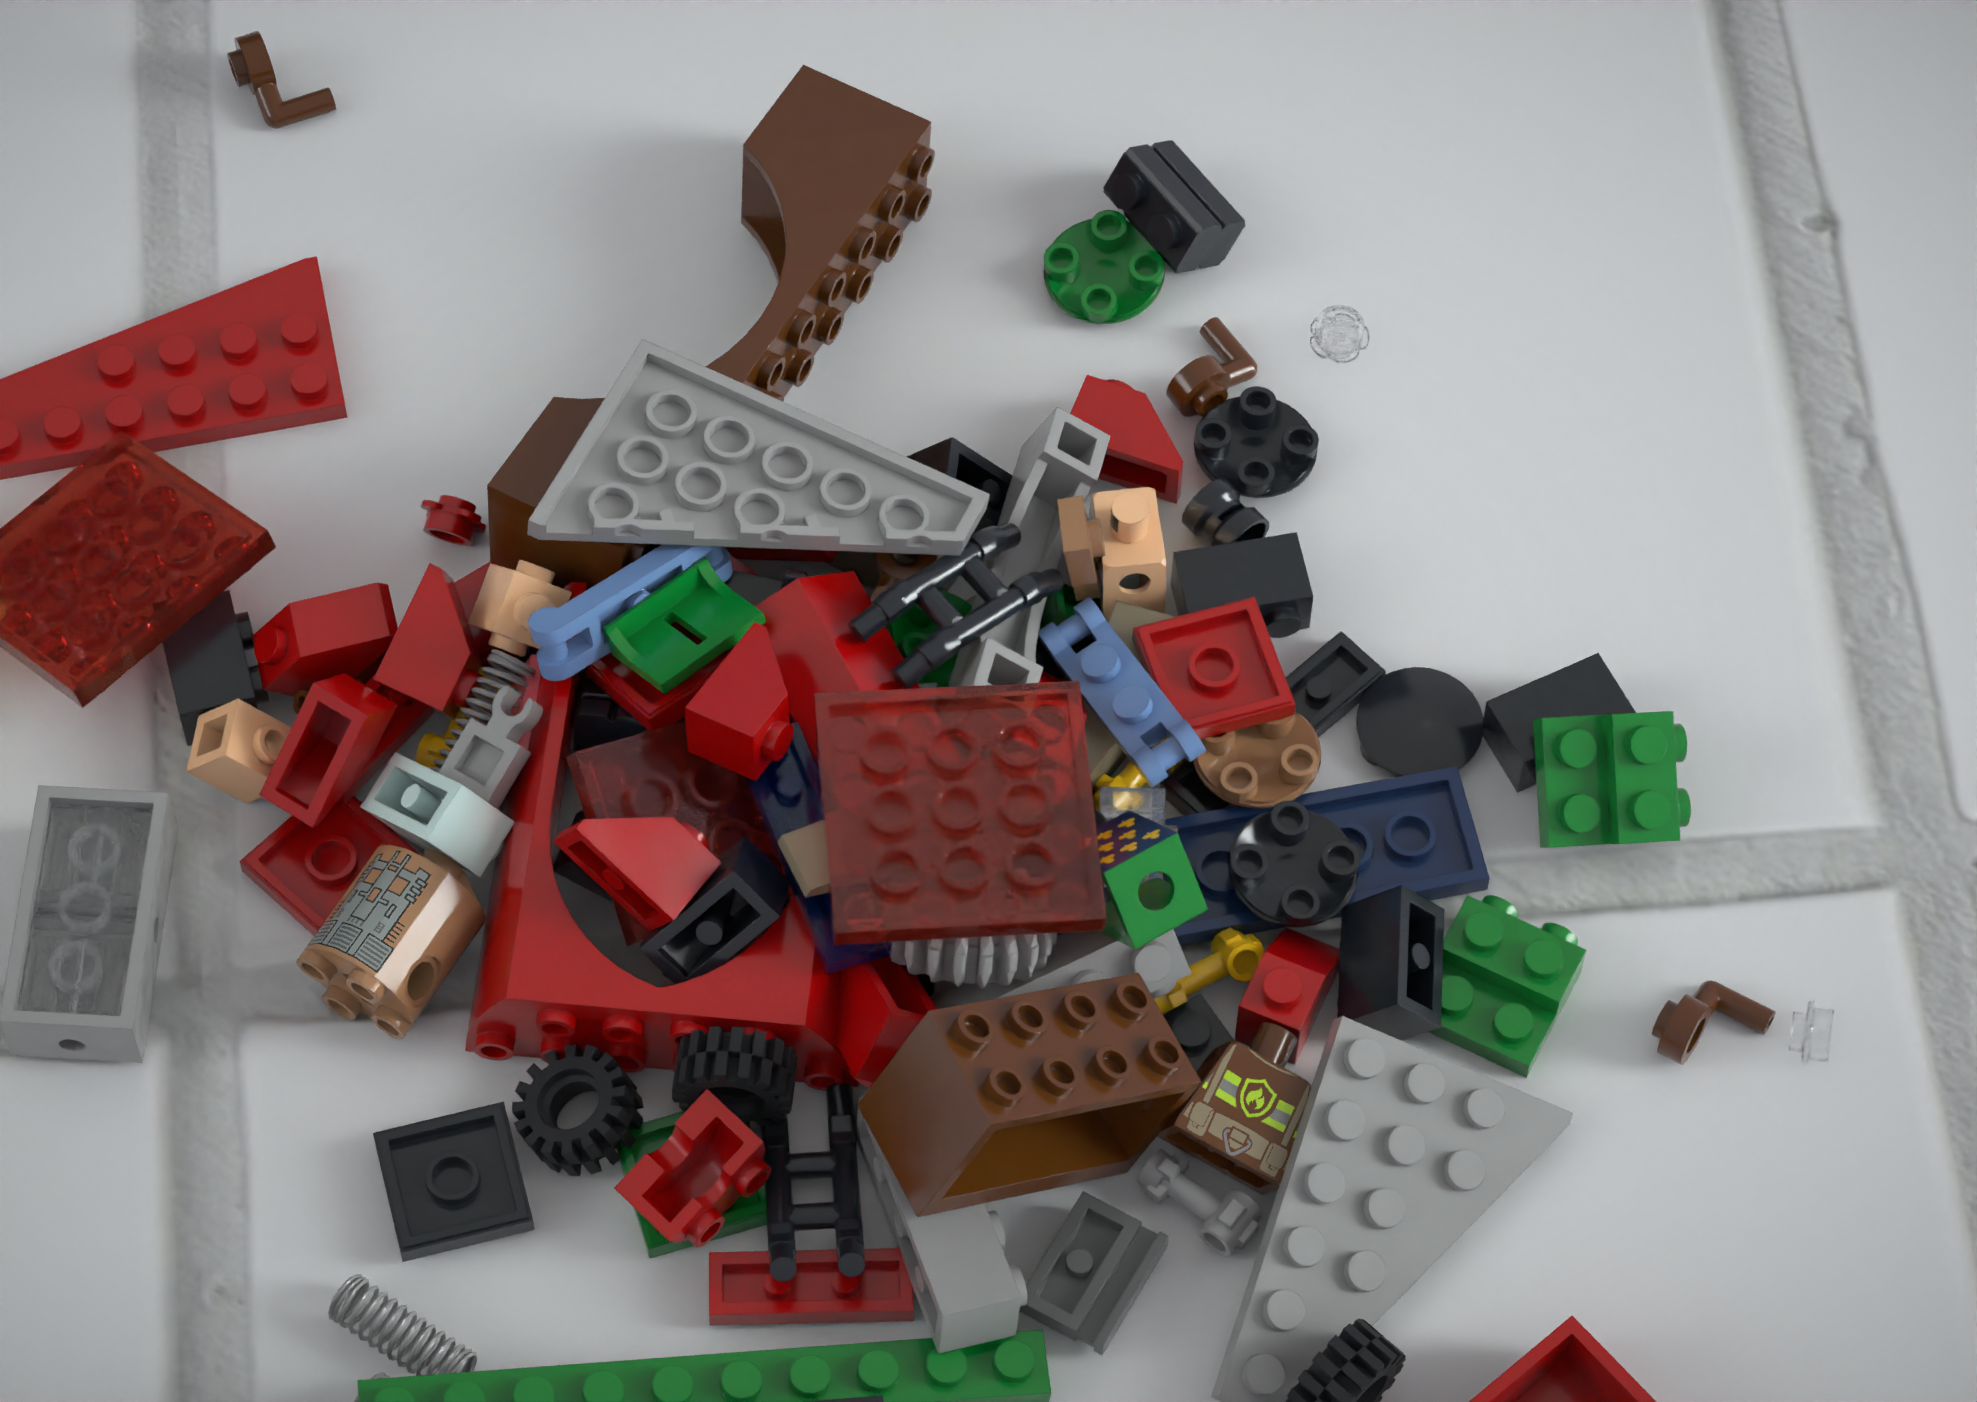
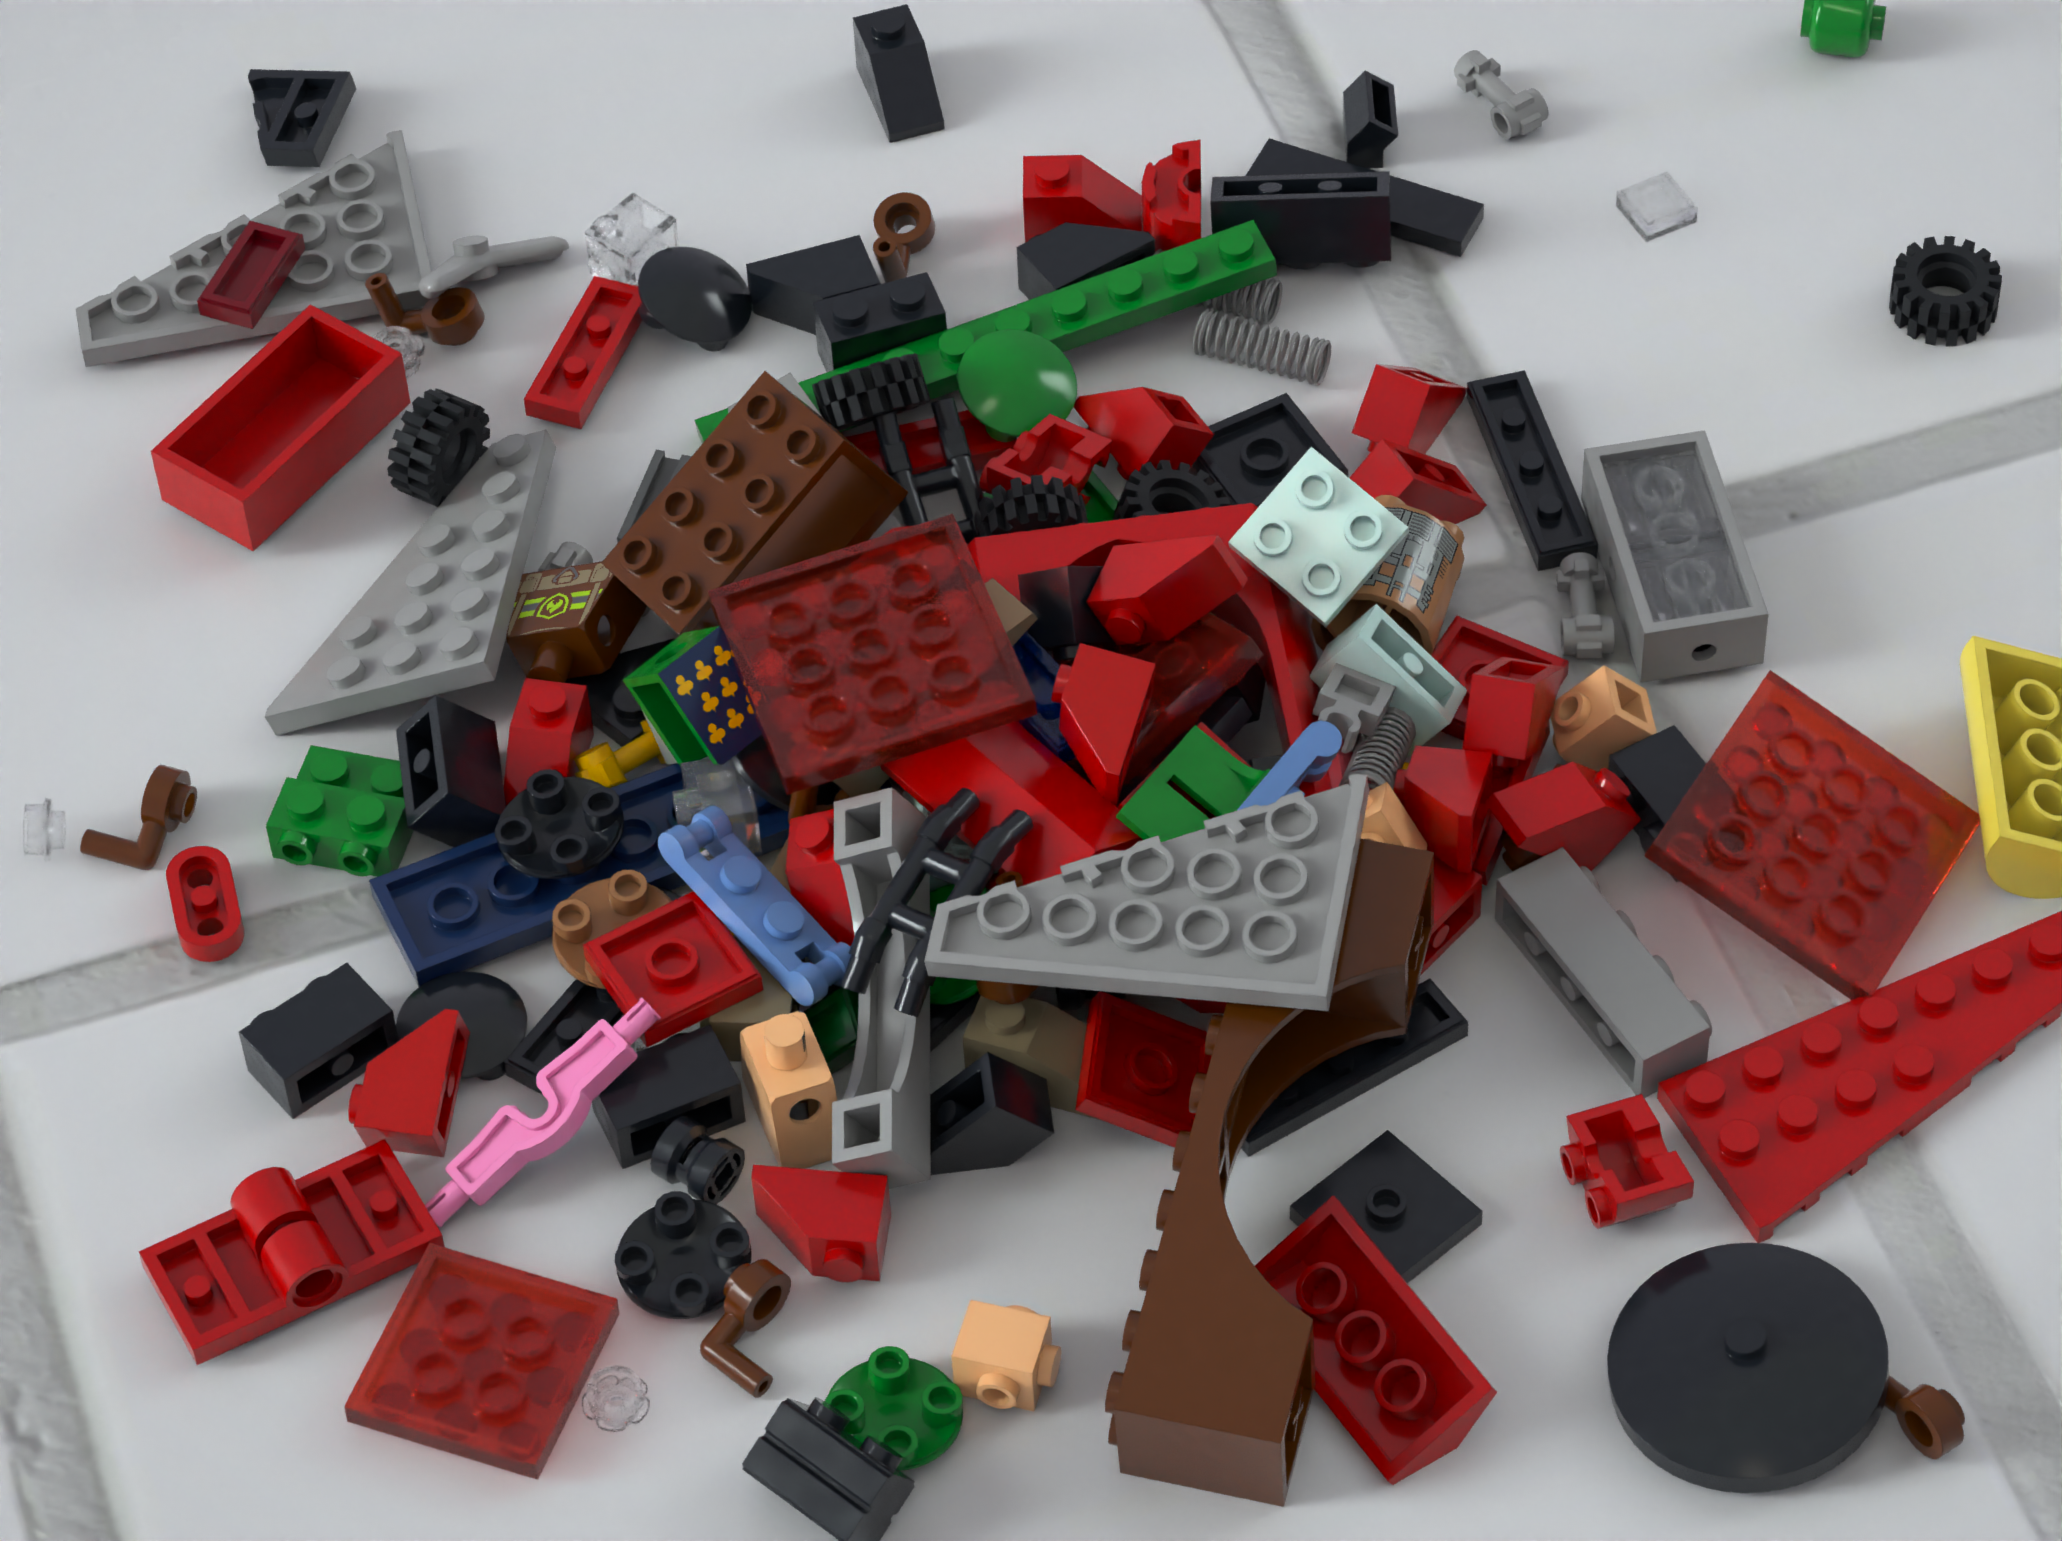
camera: 170 degrees right, 10 degrees down
red plate [421,495,486,546] -> none
medium nougat plate [1057,495,1105,601] -> none
green plate [1533,711,1691,848] -> none
none -> red plate [139,1139,445,1365]
none -> red plate [166,846,244,962]
none -> clear red plate [344,1243,620,1480]
none -> red slope [348,1009,470,1157]
none -> bright pink piece [425,997,661,1228]
none -> black tyre [812,353,931,431]
none -> light nougat brick [951,1300,1061,1411]
none -> green dish [956,329,1077,442]
none -> red slope [1073,387,1214,481]
none -> light aqua plate [1228,447,1409,628]
none -> red slope [1255,1195,1497,1485]
none -> black plate [1290,1130,1483,1283]
none -> red slope [1349,439,1487,524]
none -> red slope [1351,364,1467,454]
none -> black tile [1466,370,1598,571]
none -> light grey brick [1495,847,1712,1098]
none -> light grey bar [1556,552,1614,659]
none -> red cylinder [1560,1094,1694,1229]
none -> black dish [1607,1243,1889,1493]

